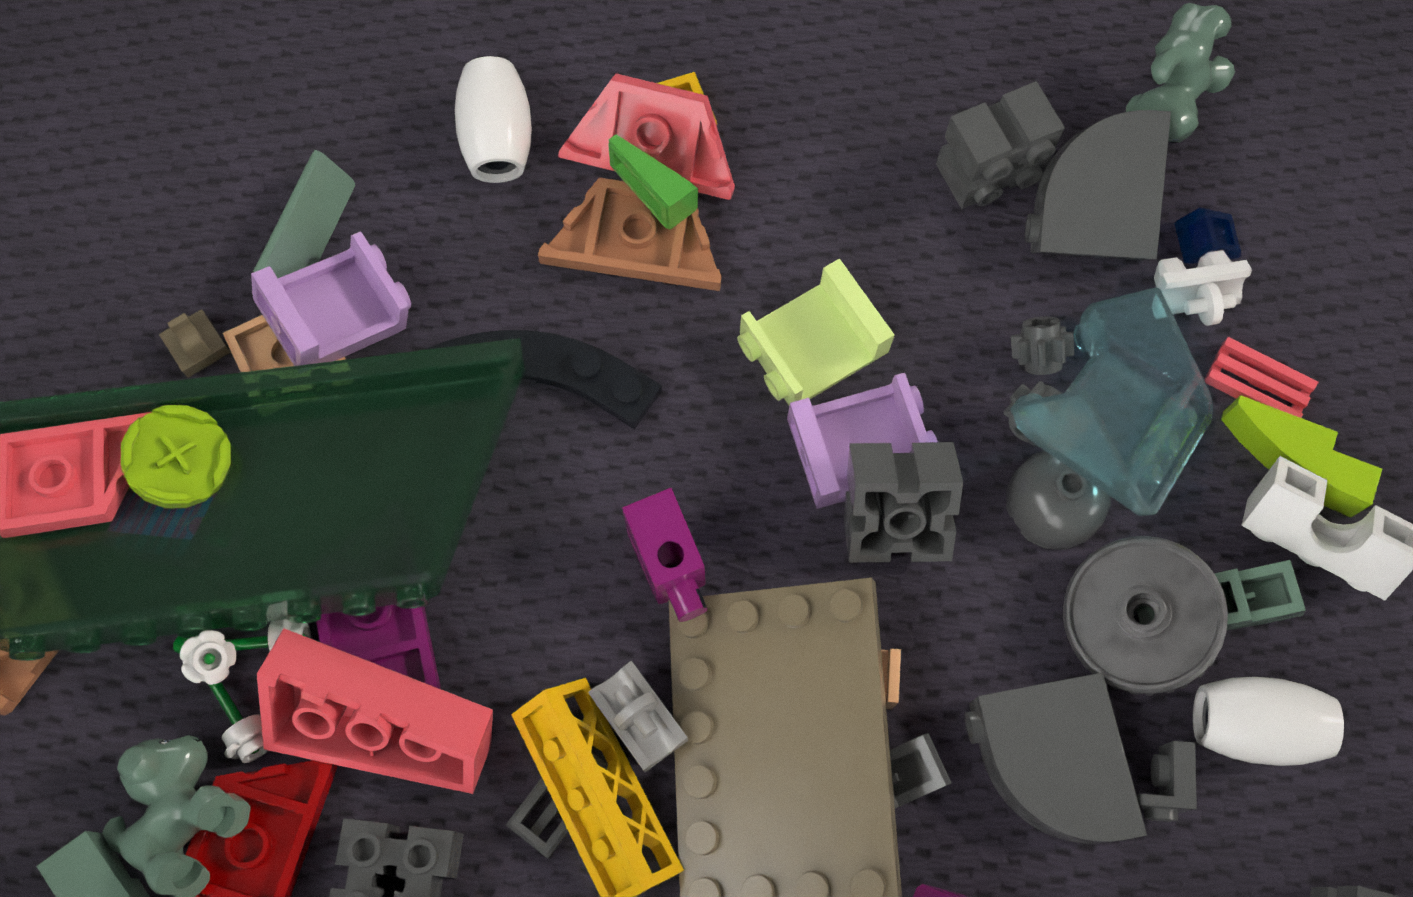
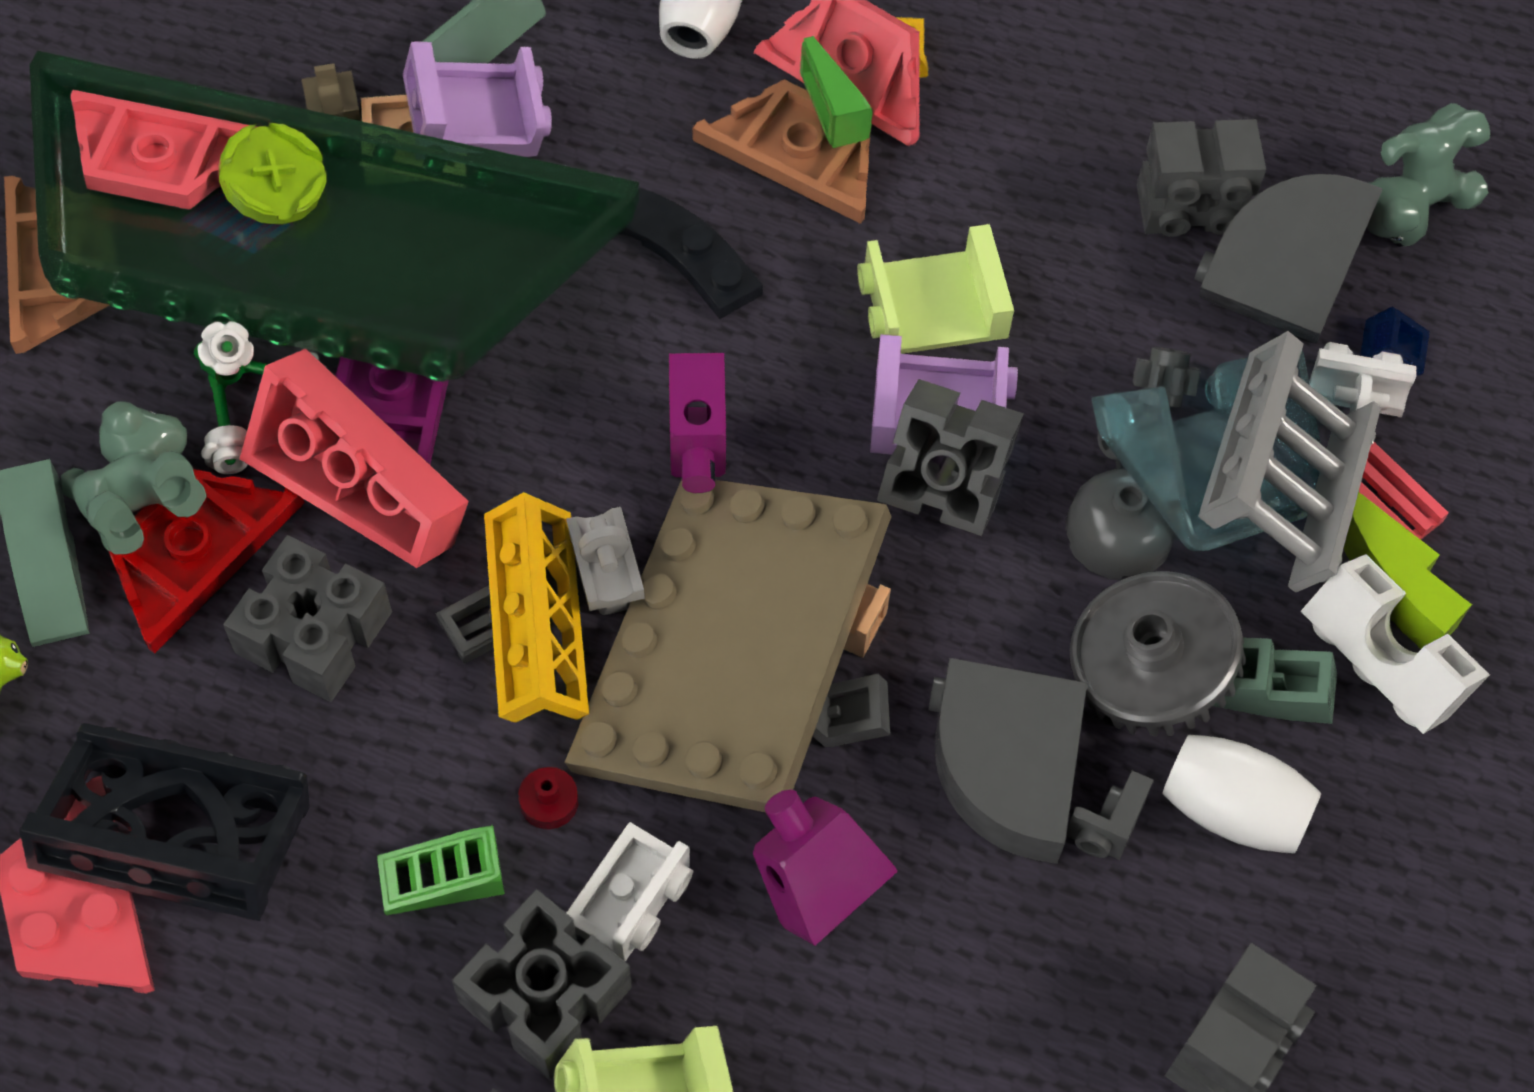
camera: 20 degrees right, 10 degrees down
none -> light grey fence [1198,331,1381,593]

